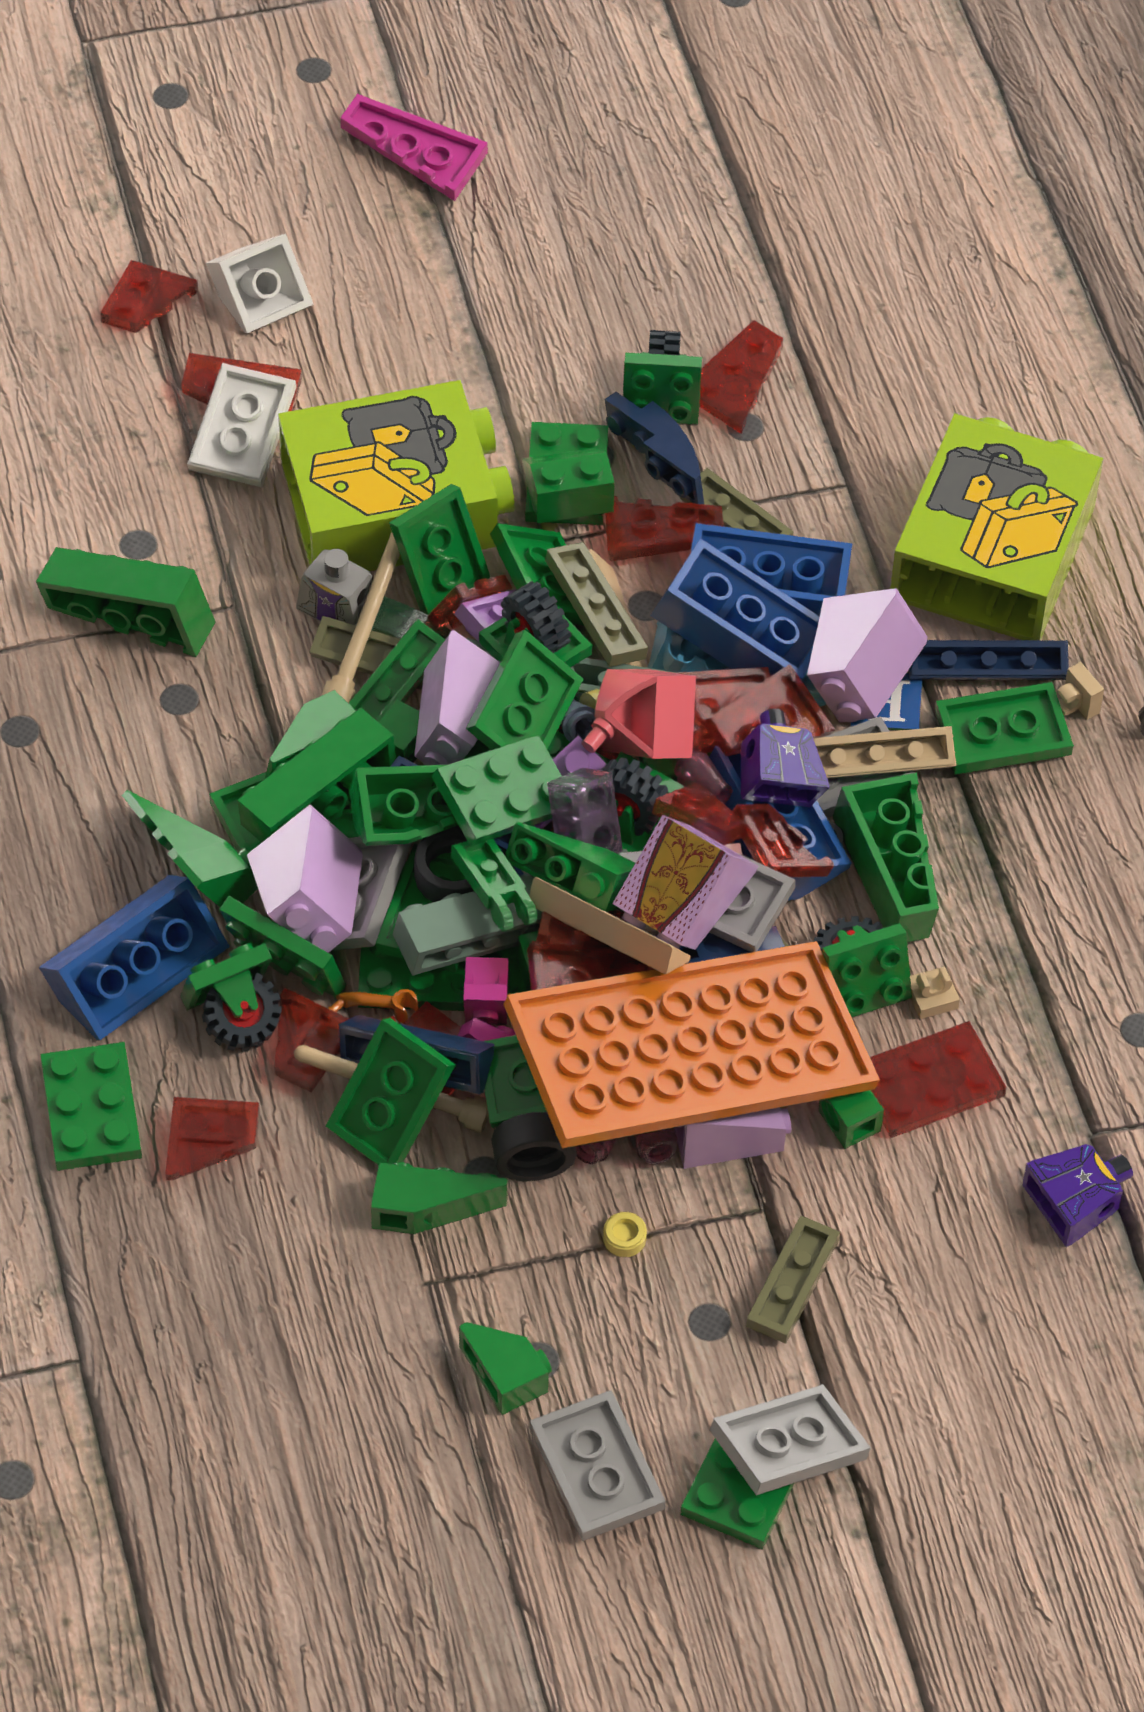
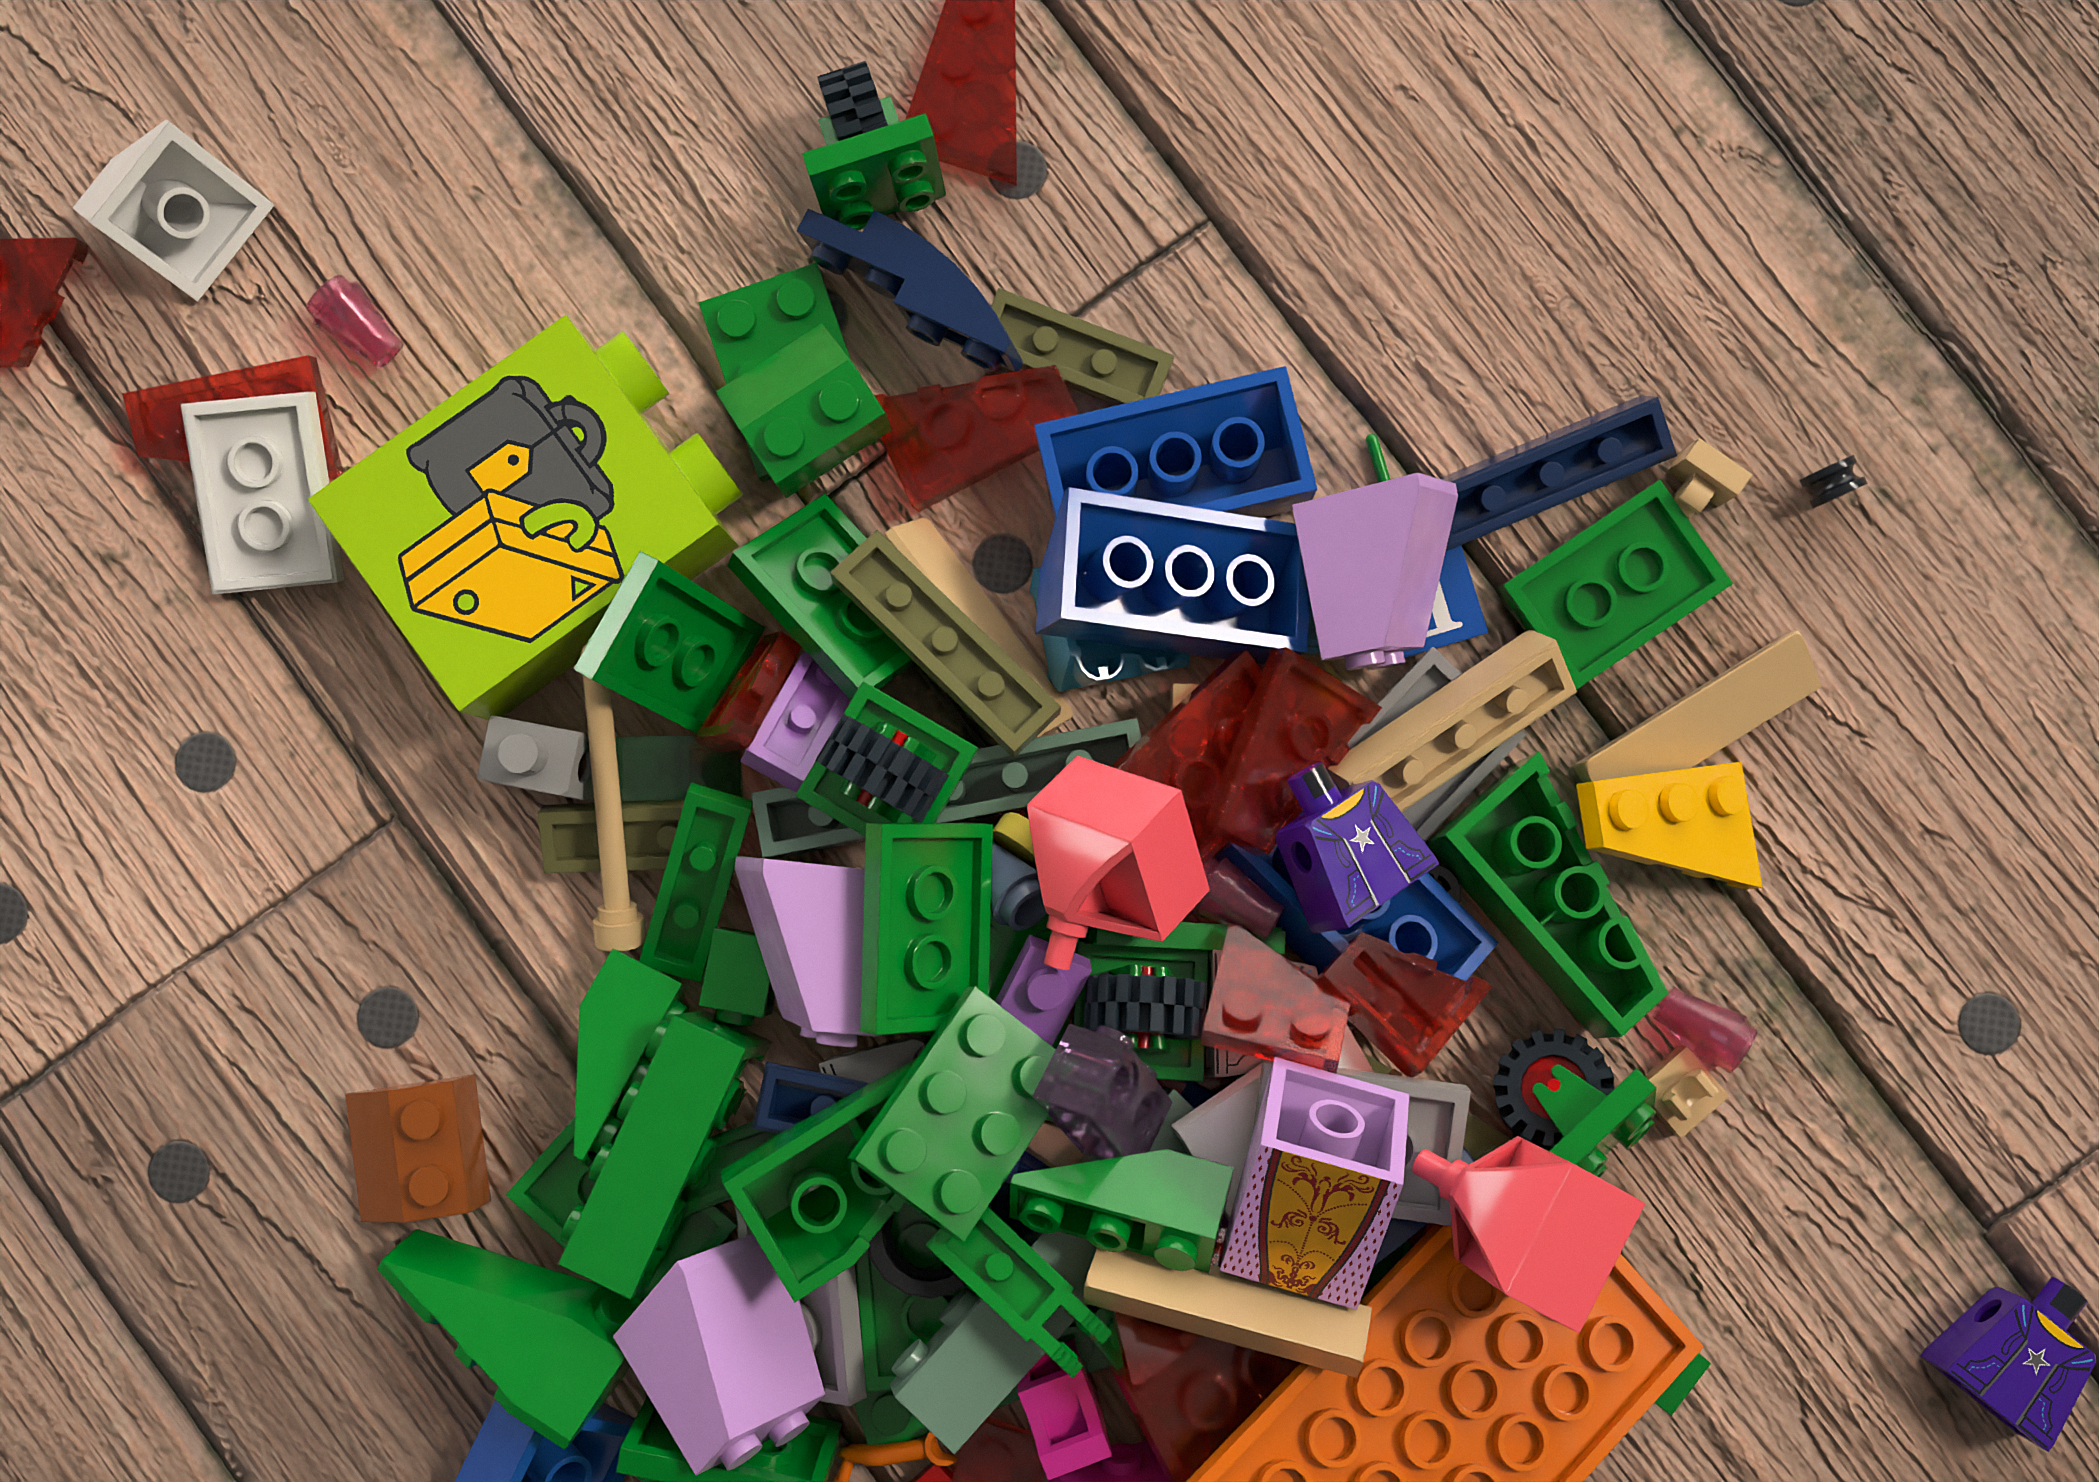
camera: 15 degrees left, 30 degrees up
green wedge [36,547,216,657] -> none
clear red plate [870,1021,1007,1138] -> none
lime brick [890,413,1104,640] -> none
none -> clear pink cone [306,275,404,369]
none -> dark orange slope [345,1074,491,1223]
none -> coral piece [1412,1136,1646,1333]
none -> tan slope [1572,630,1822,783]
none -> yellow wing [1576,762,1763,890]
none -> clear pink cone [1652,986,1758,1074]

